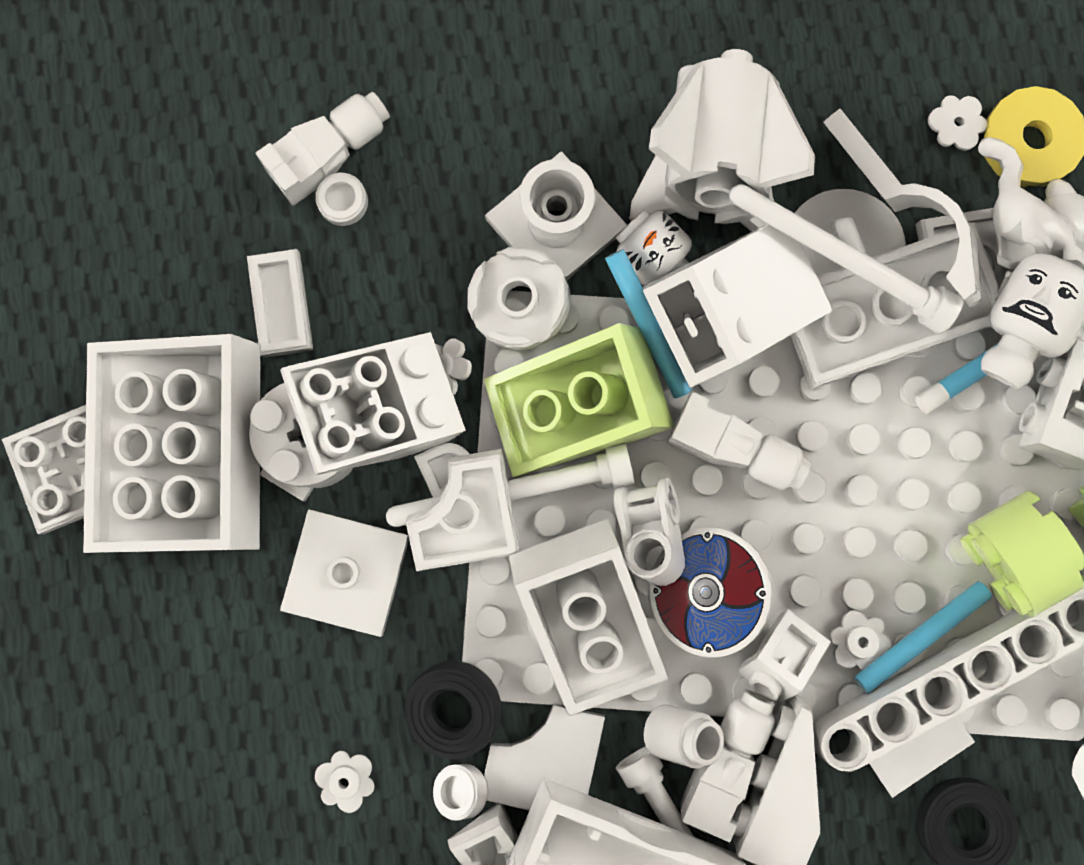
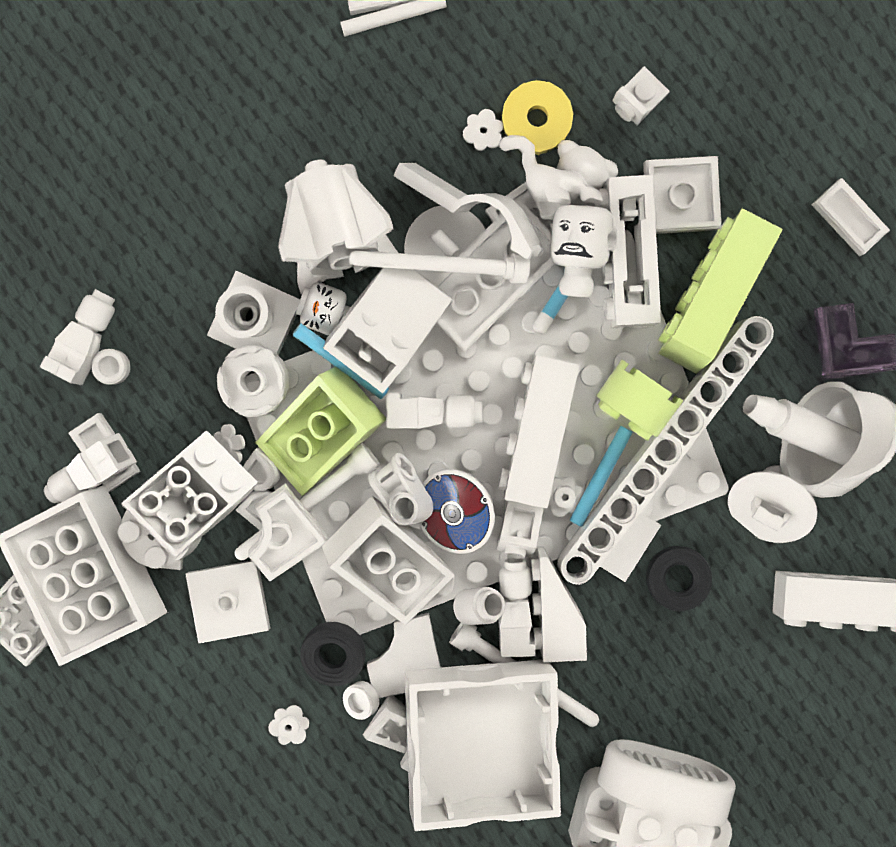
camera: 25 degrees left, 5 degrees up
none -> white piece [44,433,137,503]
none -> white tile [243,448,281,491]
none -> white brick [498,355,579,509]

